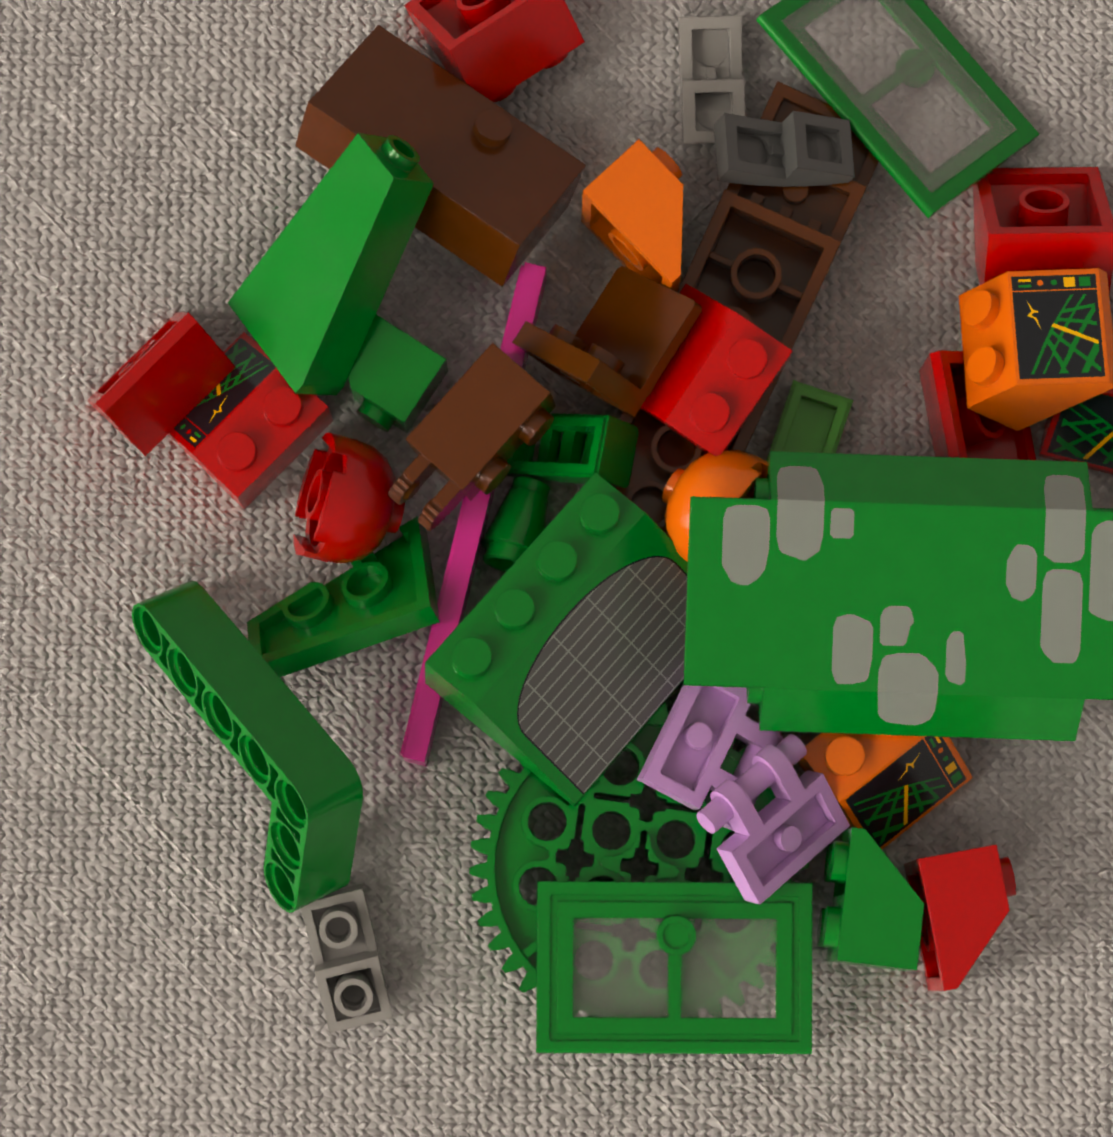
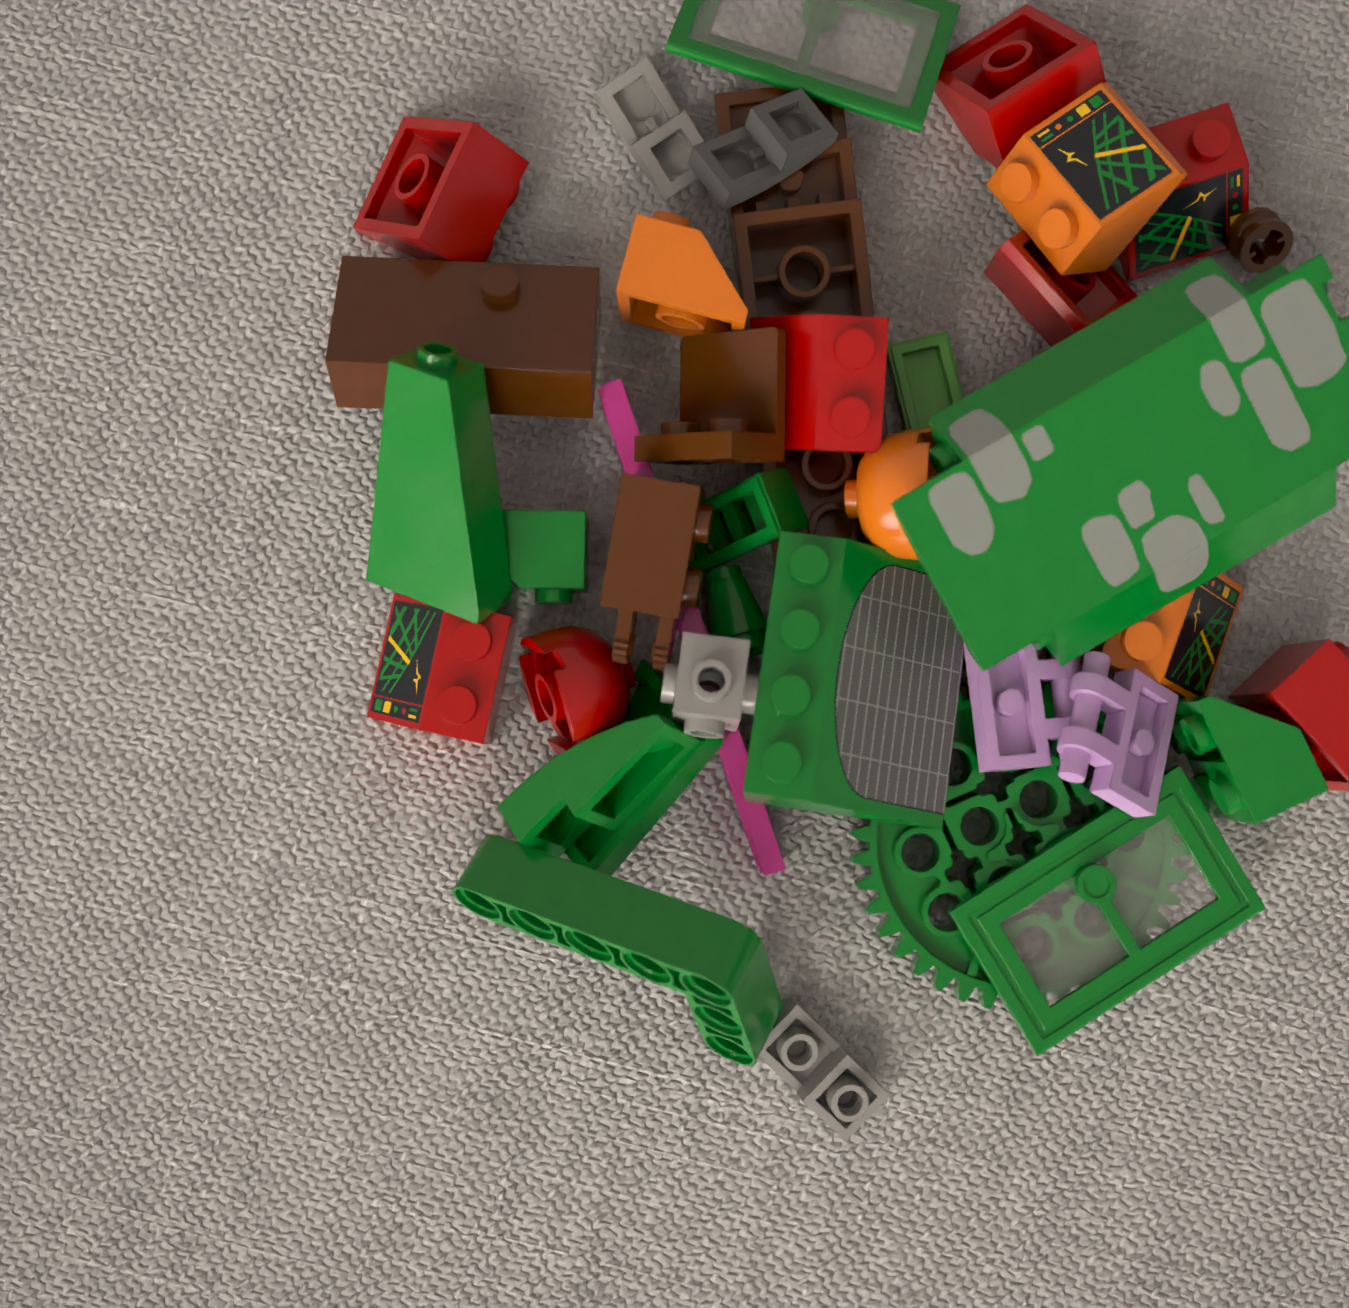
camera: 30 degrees left, 5 degrees up
red slope [87,312,236,456] -> none
none -> green slope [498,714,702,857]
none -> light grey brick [660,632,758,739]

